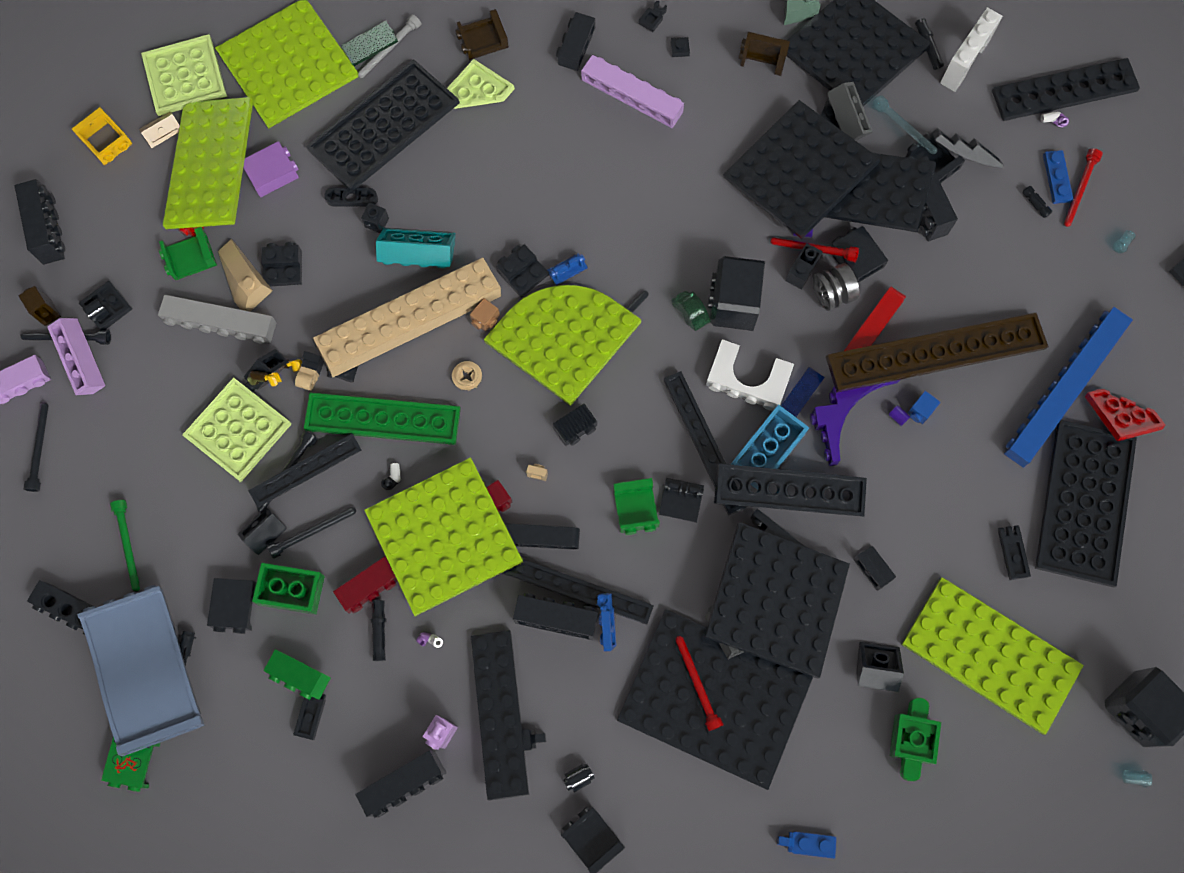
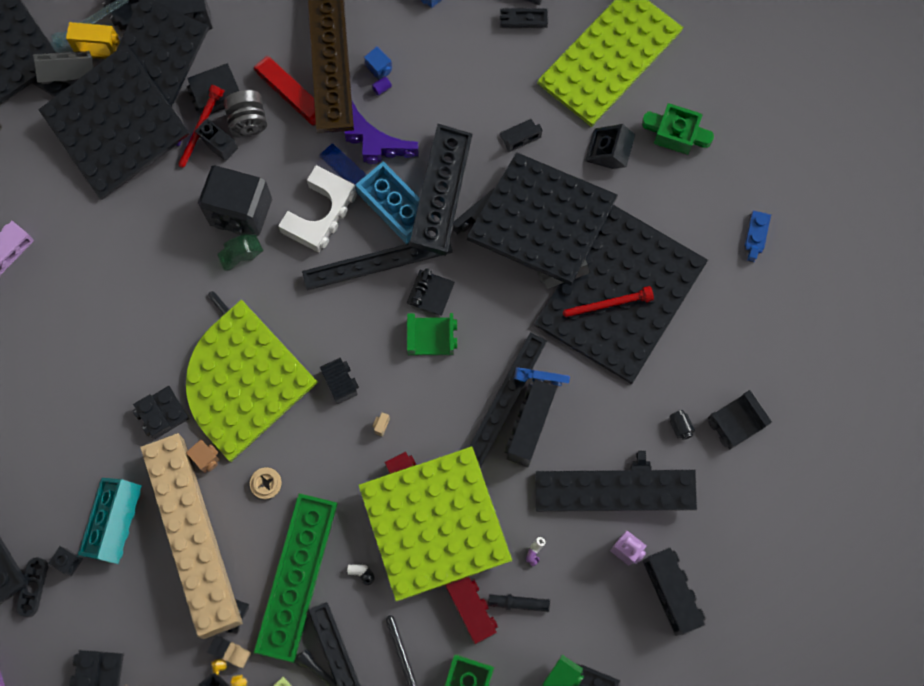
camera: 85 degrees left, 0 degrees up
black beam [504,523,580,550] -> none
blue hinge [547,253,588,285] -> none
none -> yellow window [66,22,120,59]

